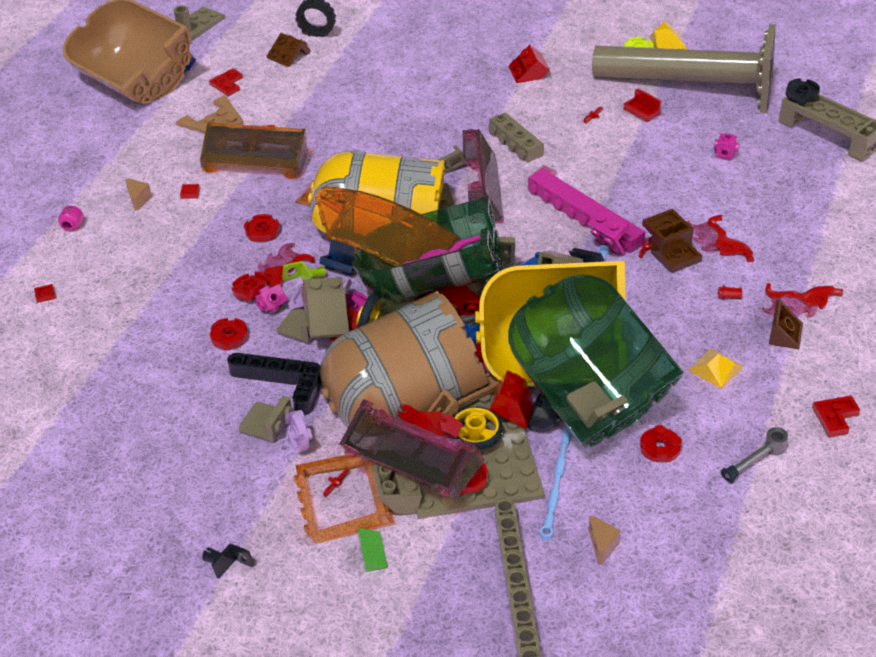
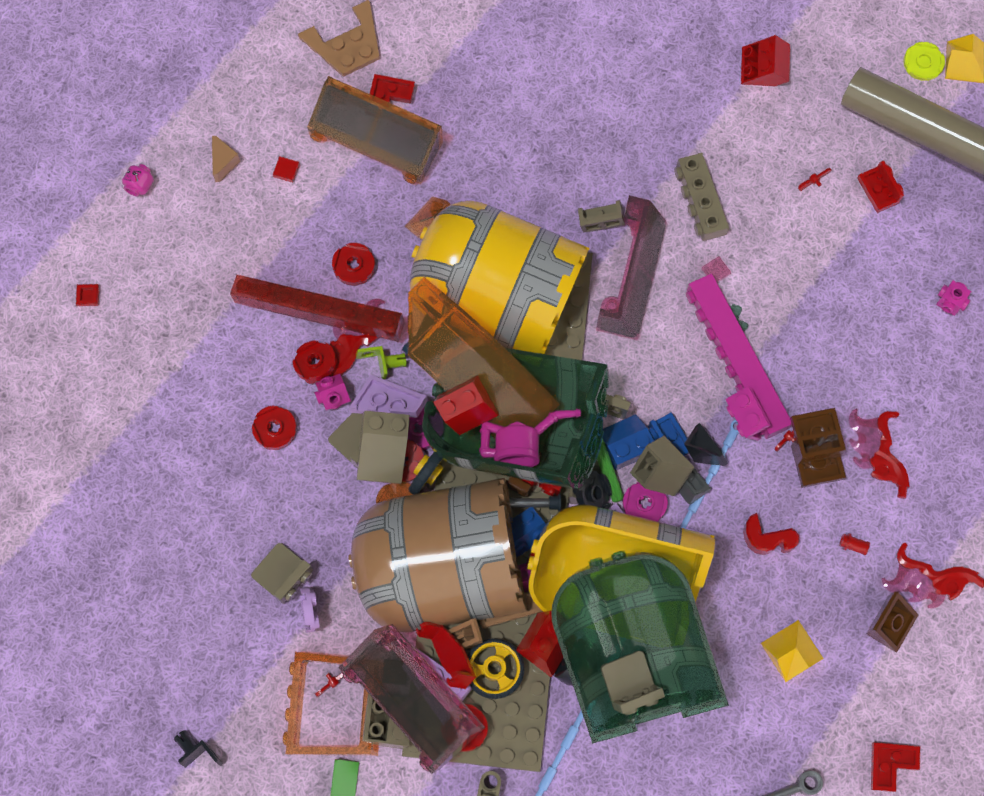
camera: 15 degrees right, 30 degrees up
black beam [227,353,322,416] -> none
red plate [639,425,682,462] -> none
none -> clear red brick [230,274,405,342]
none -> red slope [434,375,499,435]
none -> red animal [743,513,799,555]

